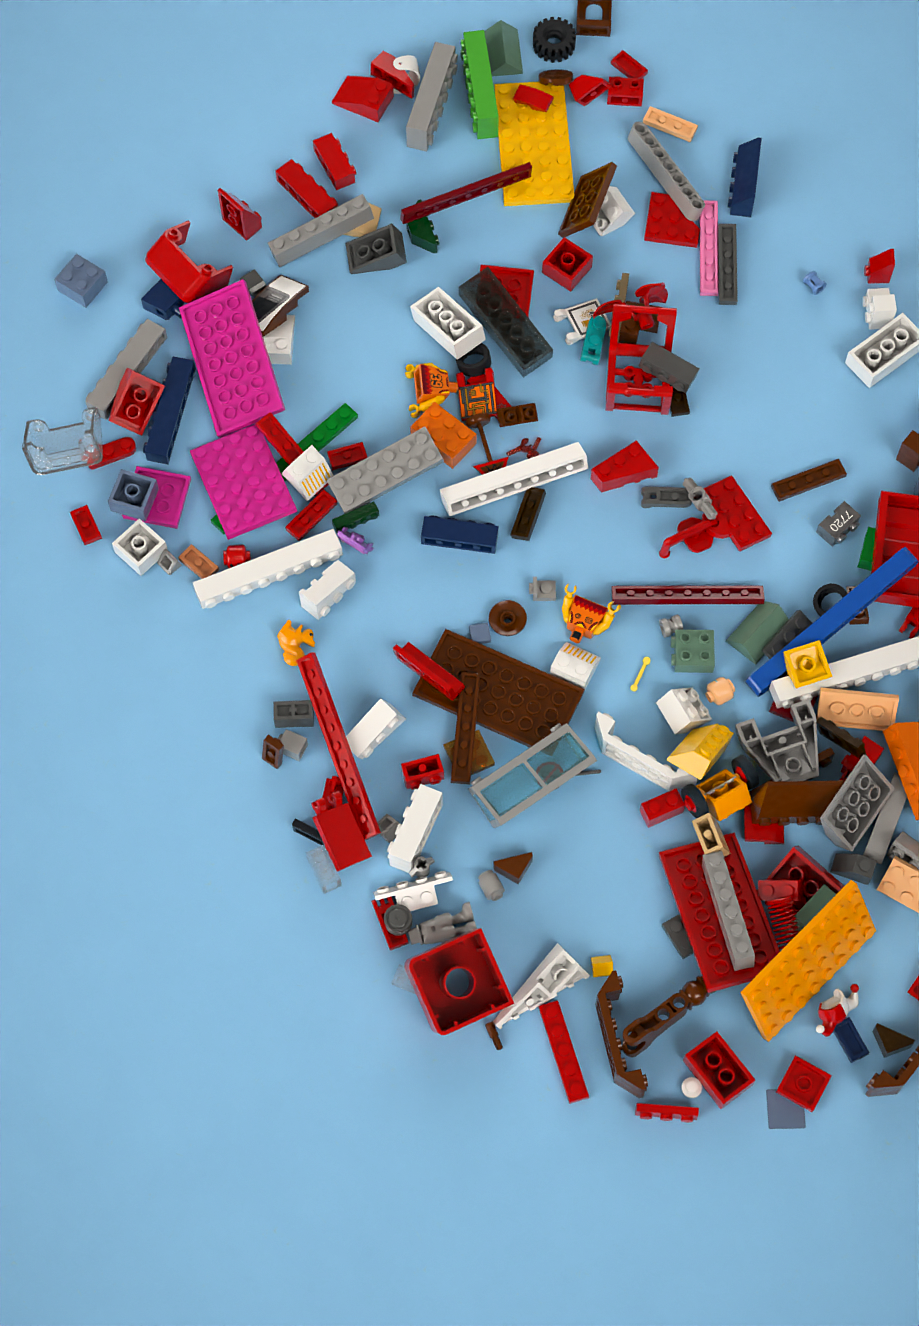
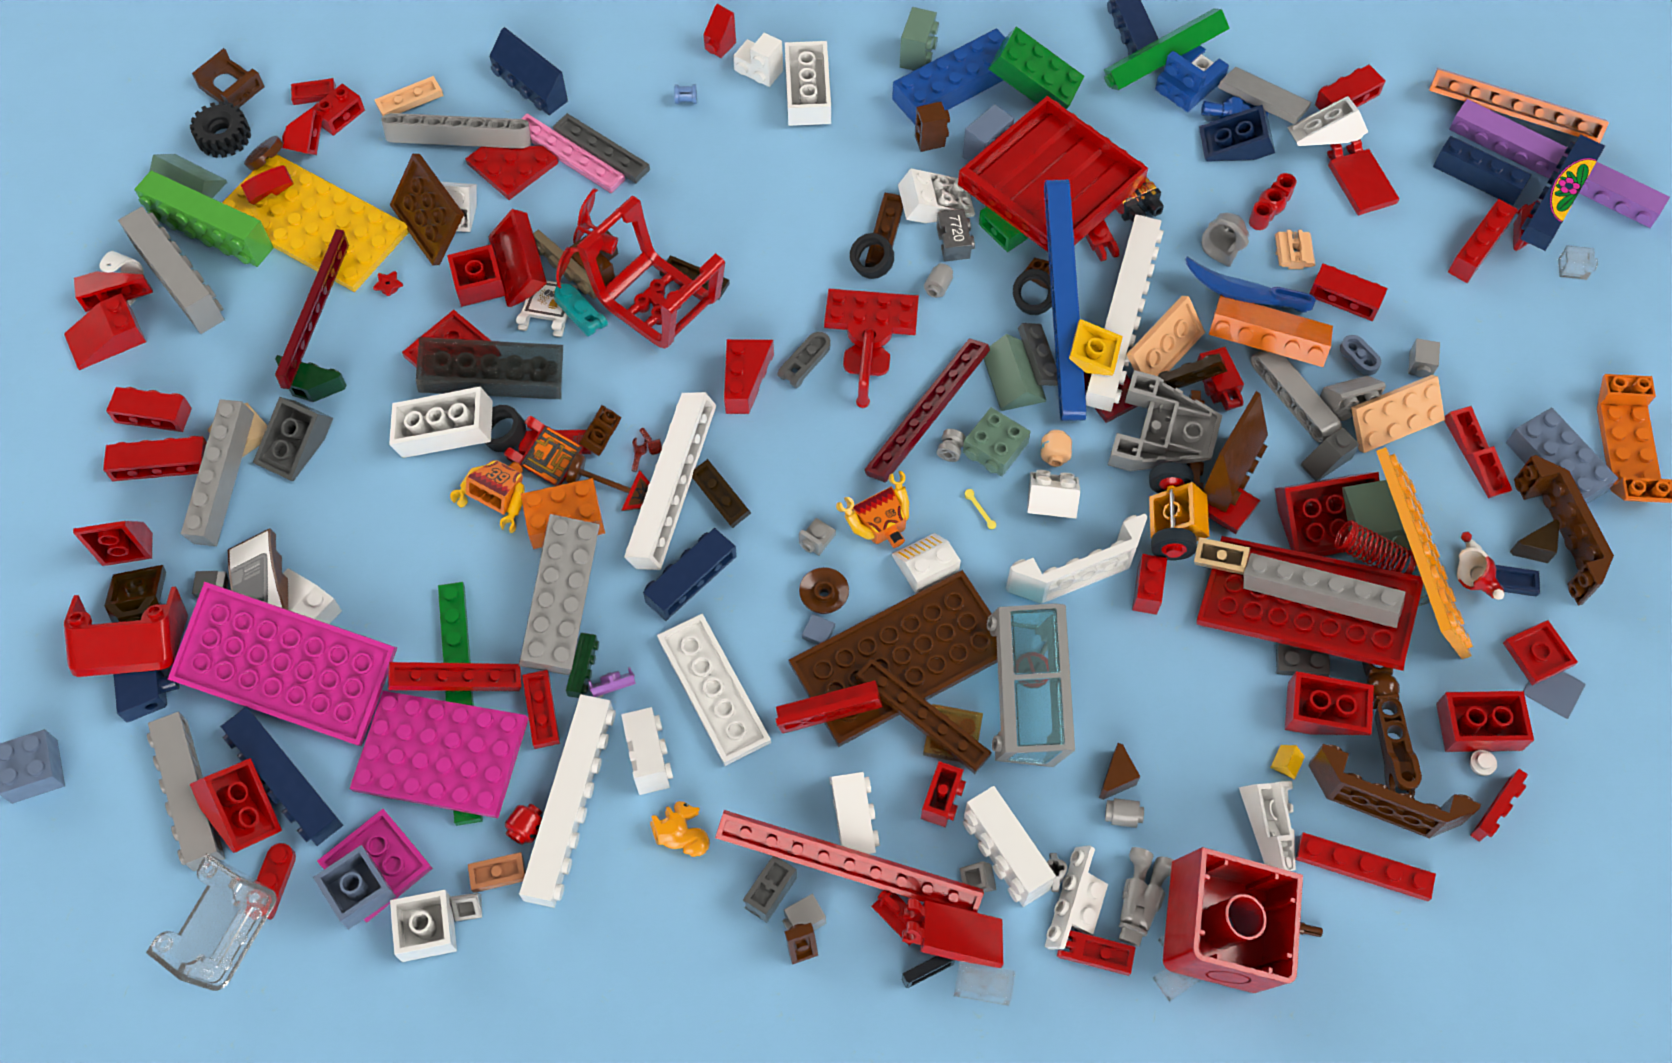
camera: 55 degrees left, 5 degrees down
red plate [70,505,102,545] -> none
white slope [282,445,334,501] -> none
red plate [327,442,368,471] -> none
dark grey wheel [384,904,412,936] -> none
dark grey brick [638,342,700,393] -> none
yellow slope [667,724,734,780] -> none
light grey axle [683,478,718,520] -> none
red brick [758,879,803,904] -> none
light grey slope [820,754,895,852] -> none
none -> dark brown plate [104,565,166,623]
none -> red plate [373,271,403,296]
none -> red slope [488,209,547,307]
none -> white plate [657,614,771,766]
none -> black tyre [850,233,894,279]
none -> white slope [898,168,975,223]
none -> light grey brick [924,263,953,298]
none -> red slope [1285,671,1374,735]

